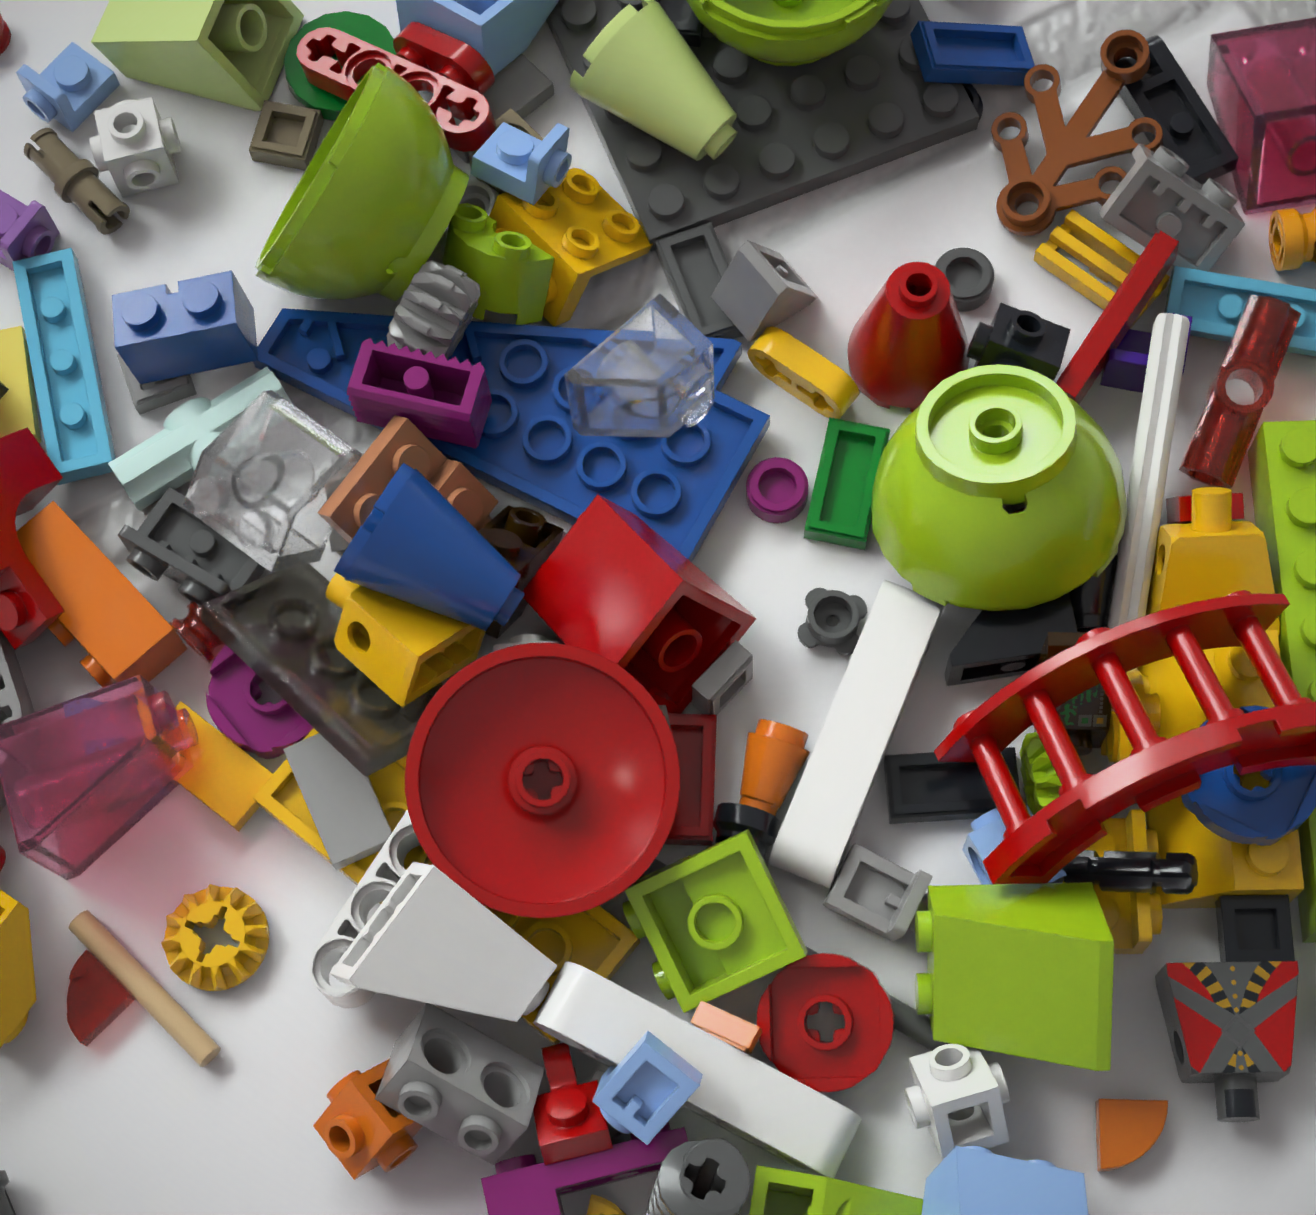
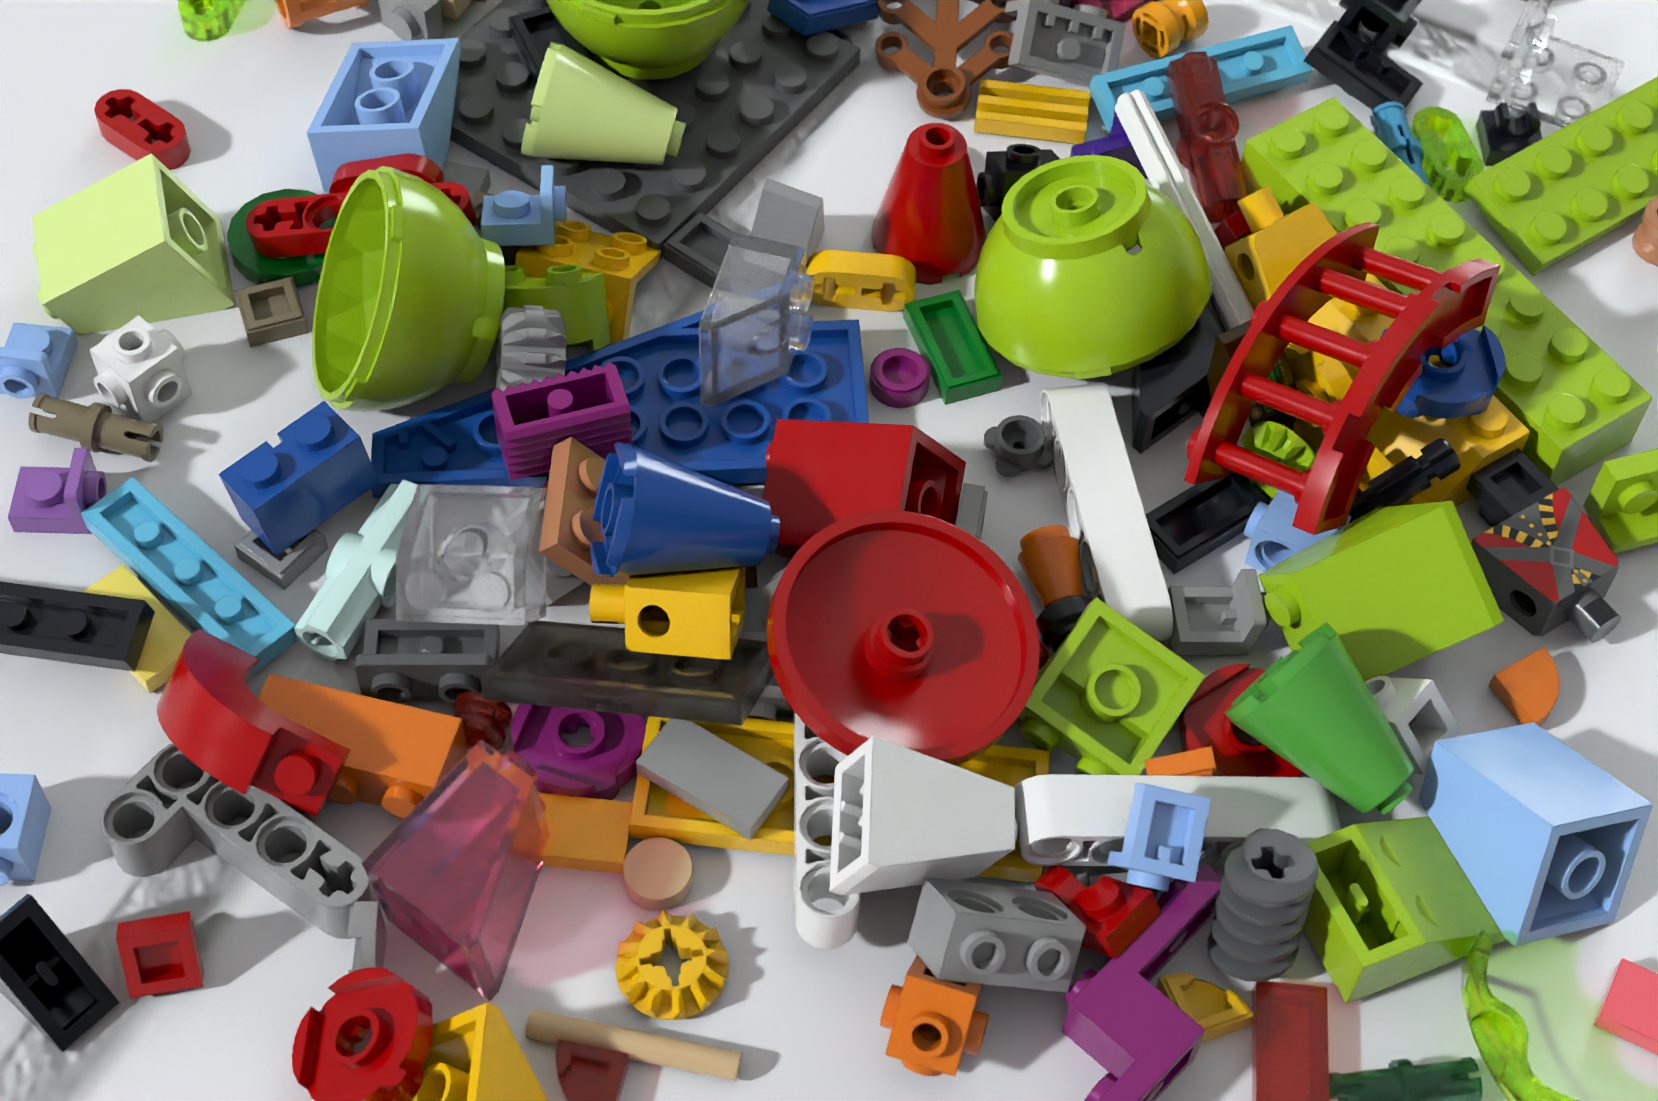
camera: 40 degrees left, 15 degrees down
red tile [1056,230,1179,404] -> none
none -> tan tile [623,837,693,910]
none -> bright green cone [1224,622,1415,815]

